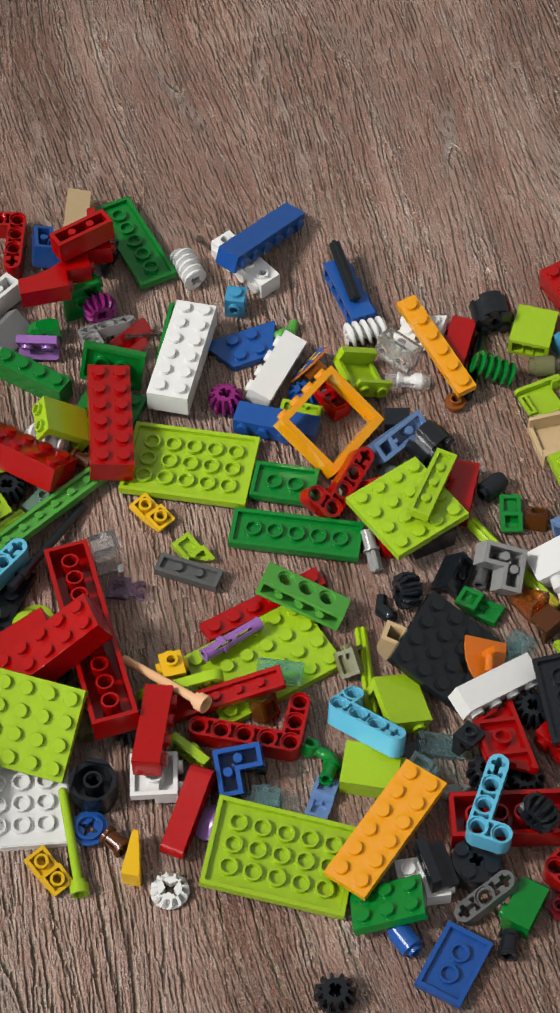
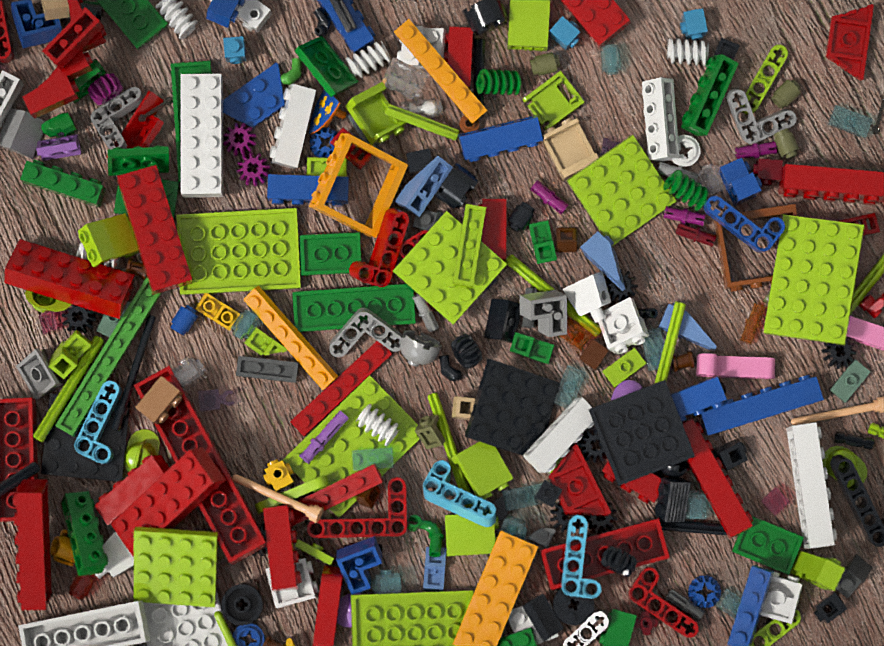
camera: 15 degrees left, 30 degrees up
bright green brick [255,561,351,631] -> none
orange shield [464,635,507,678] -> none
none -> medium nougat brick [135,376,183,425]
none -> blue brick [170,305,198,336]
none -> magenta gear [223,123,257,157]
none -> clear light blue brick [231,309,259,340]
none -> light orange plate [243,285,338,390]
none -> green plate [295,36,359,97]
none -> black arm [313,7,331,37]
none -> light grey beam [329,308,403,357]
none -> white piece [355,404,400,447]
none -> lime axle [384,104,459,140]
none -> light grey cylinder [400,330,442,367]
none -> blue brick [458,115,543,162]
none -> magenta pin [530,180,569,215]

